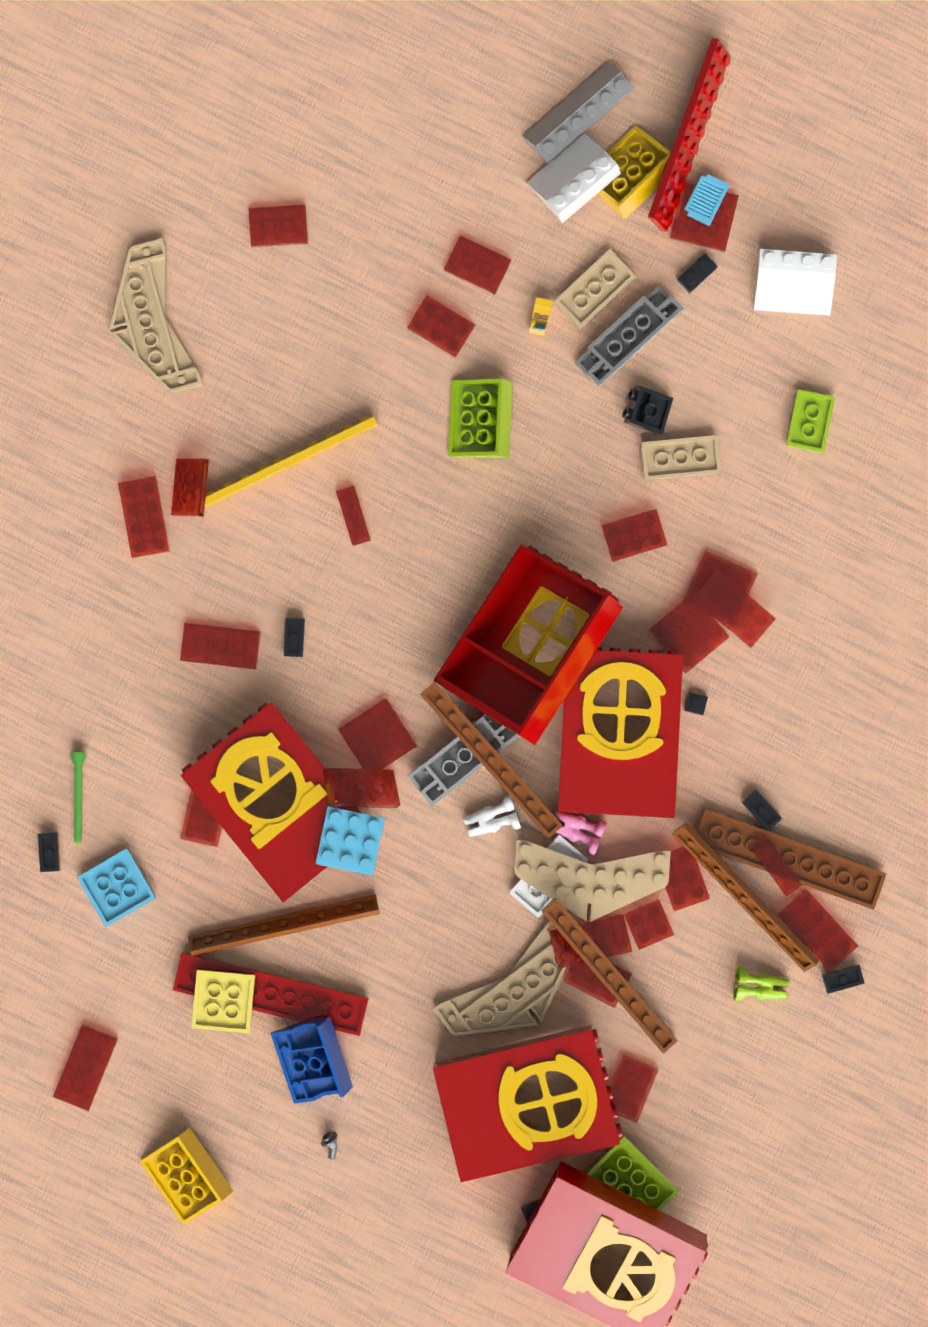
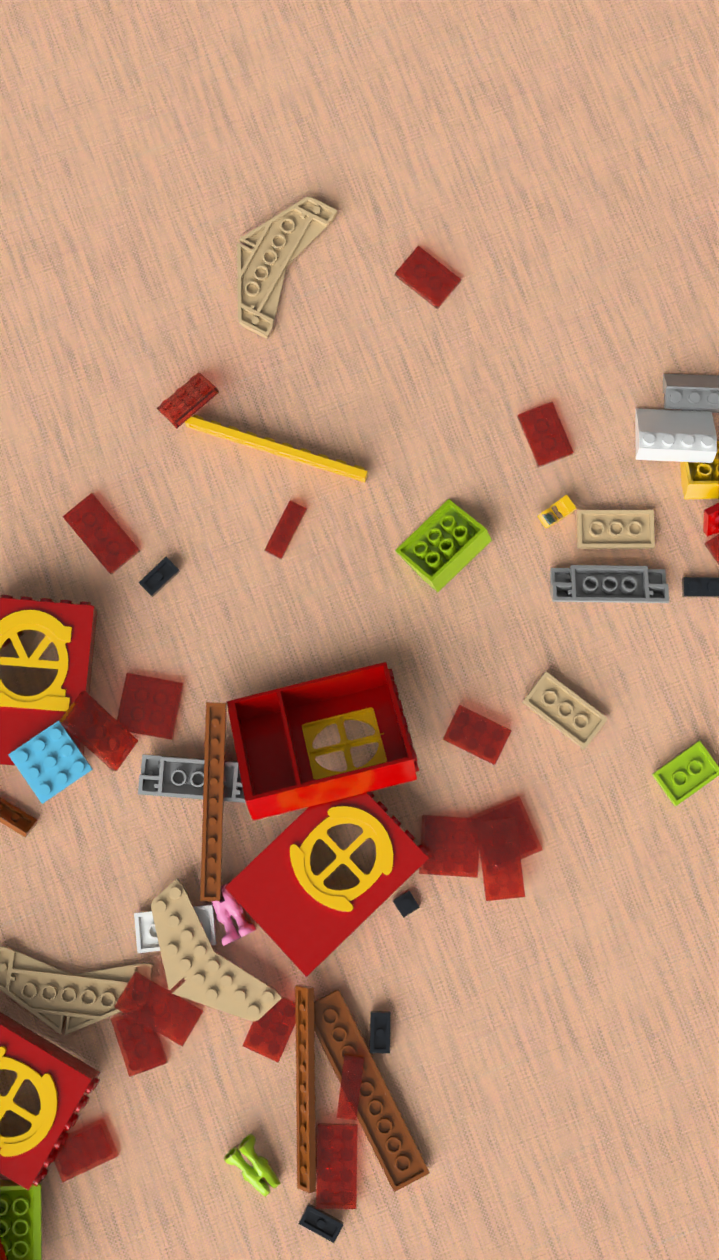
camera: 40 degrees right, 5 degrees down
clear red plate [118,476,170,558] -> none
clear red plate [407,295,476,358] -> none
white piece [462,795,521,837] -> none
dark orange plate [541,898,677,1054] -> none
black plate [622,386,674,435] -> none
clear red plate [624,899,674,950] -> none

